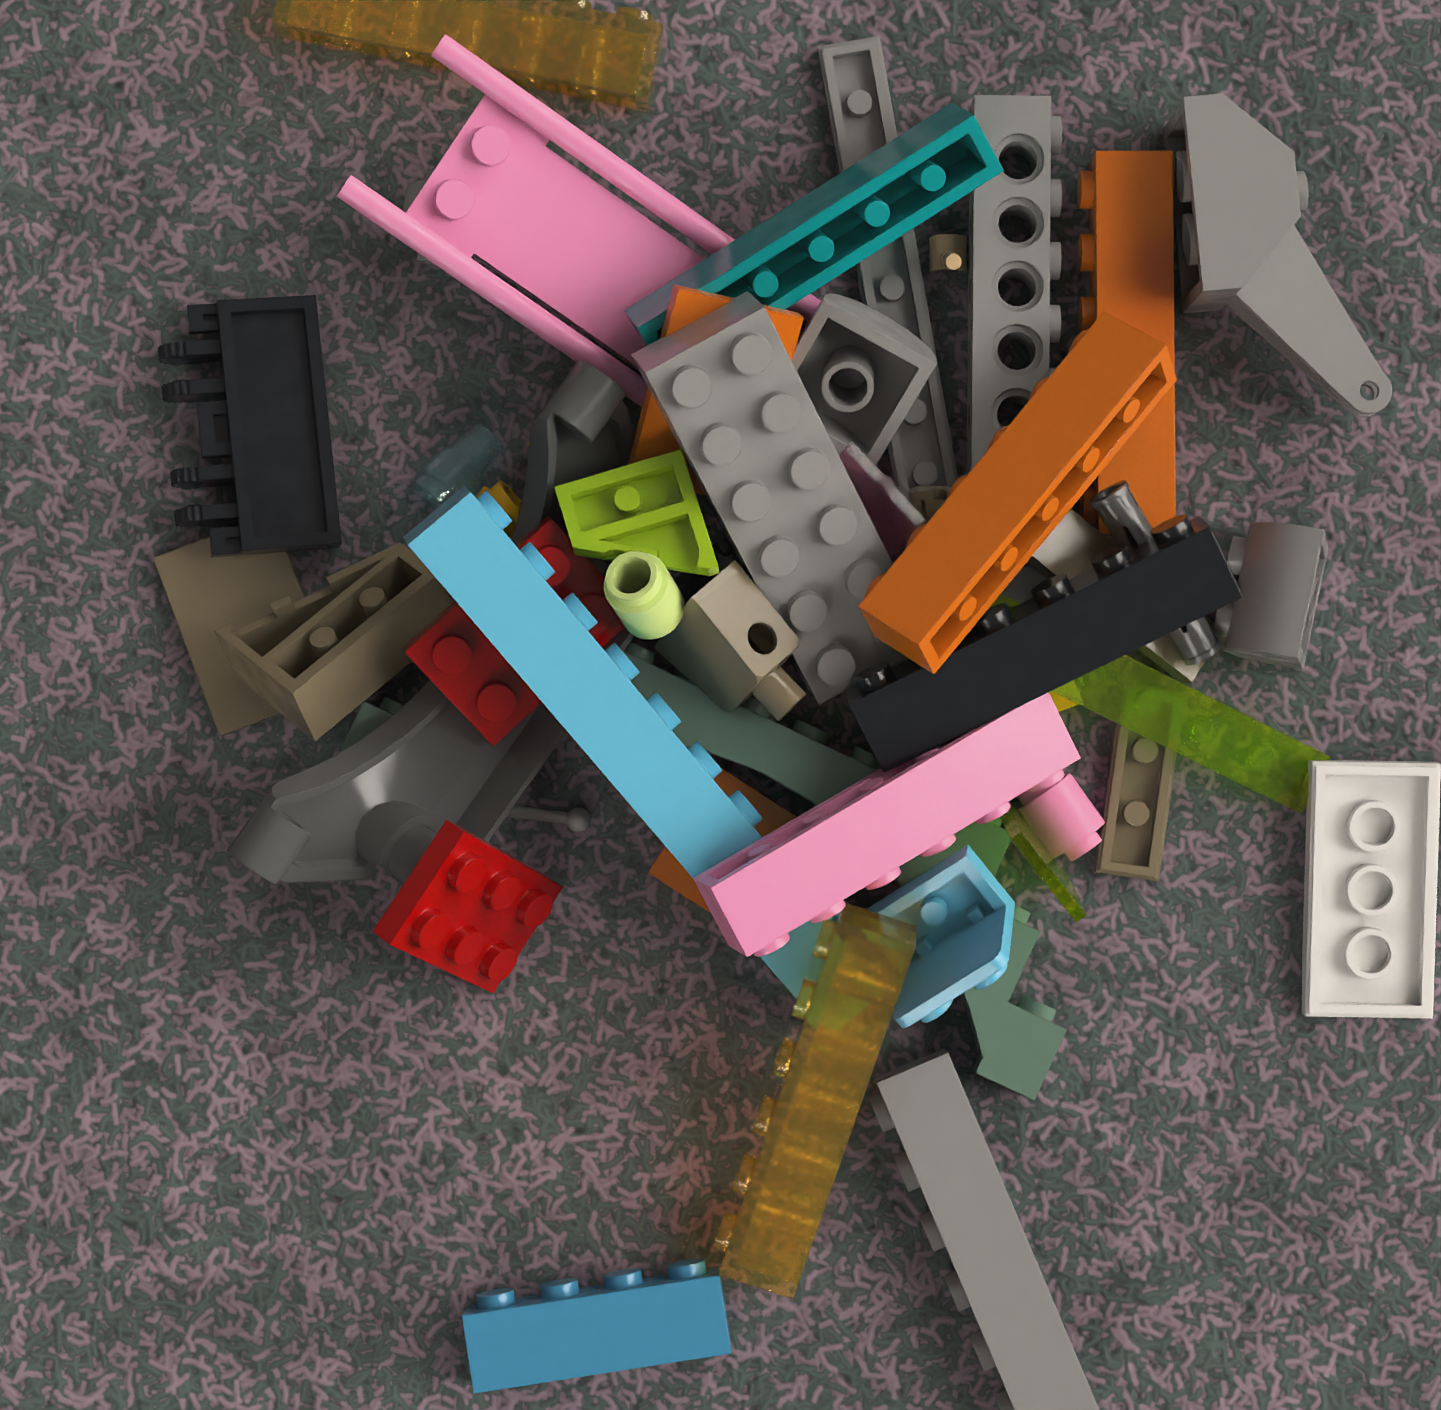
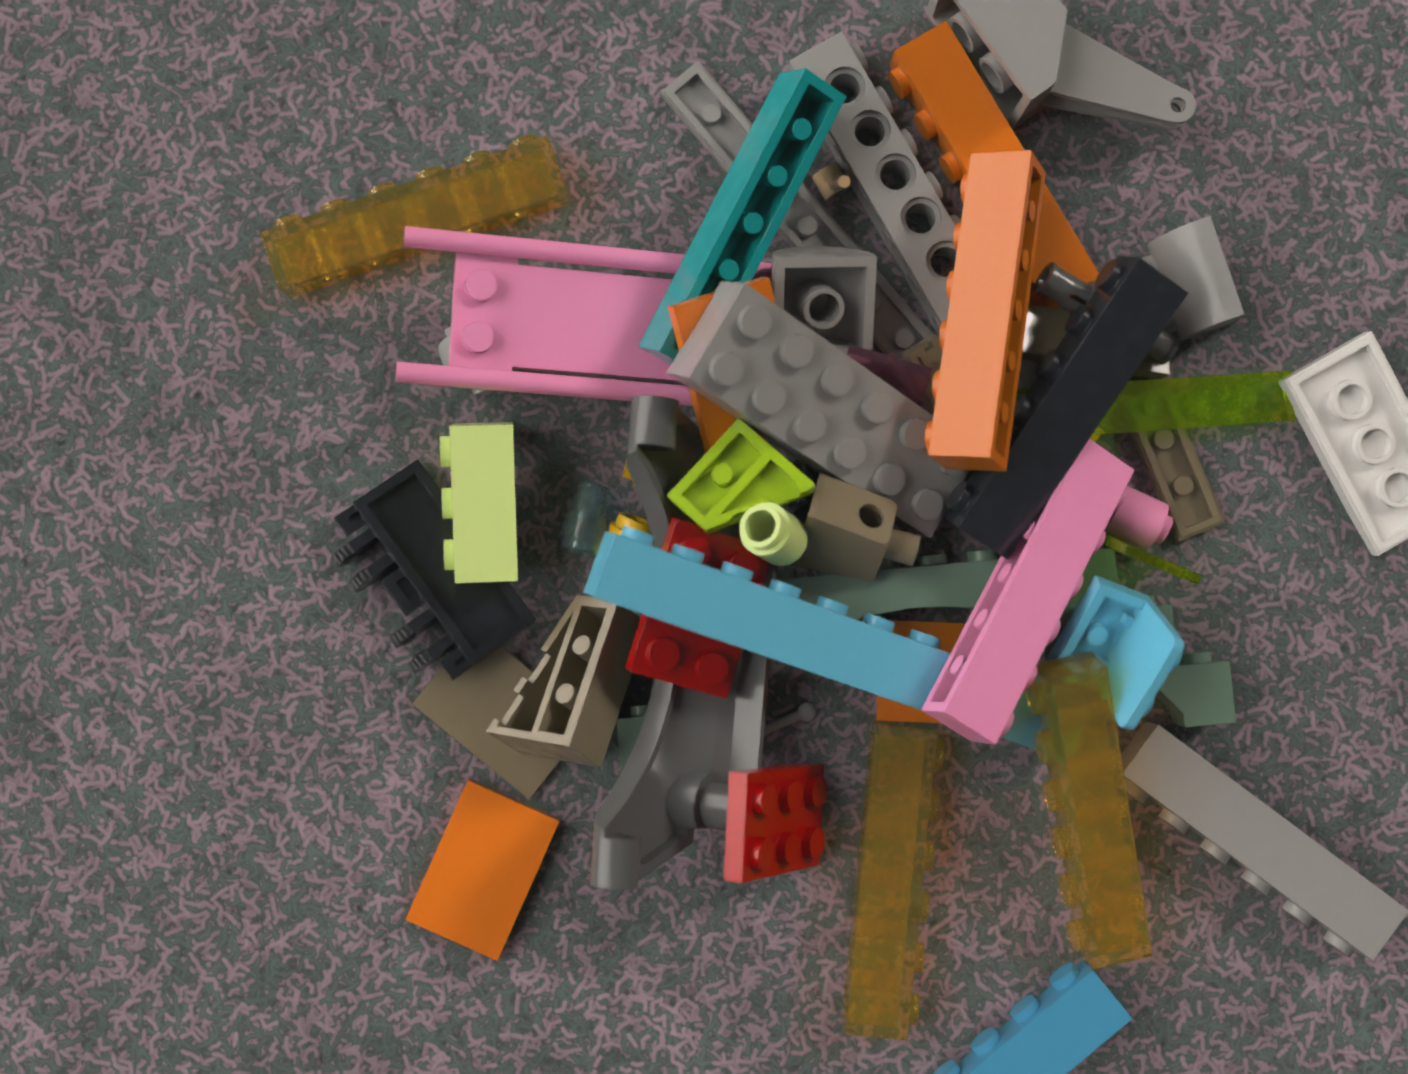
camera: 30 degrees left, 0 degrees up
none -> orange tile [405,779,561,961]
none -> yellowish green wedge [440,422,518,583]
none -> clear yellow brick [841,720,944,1041]

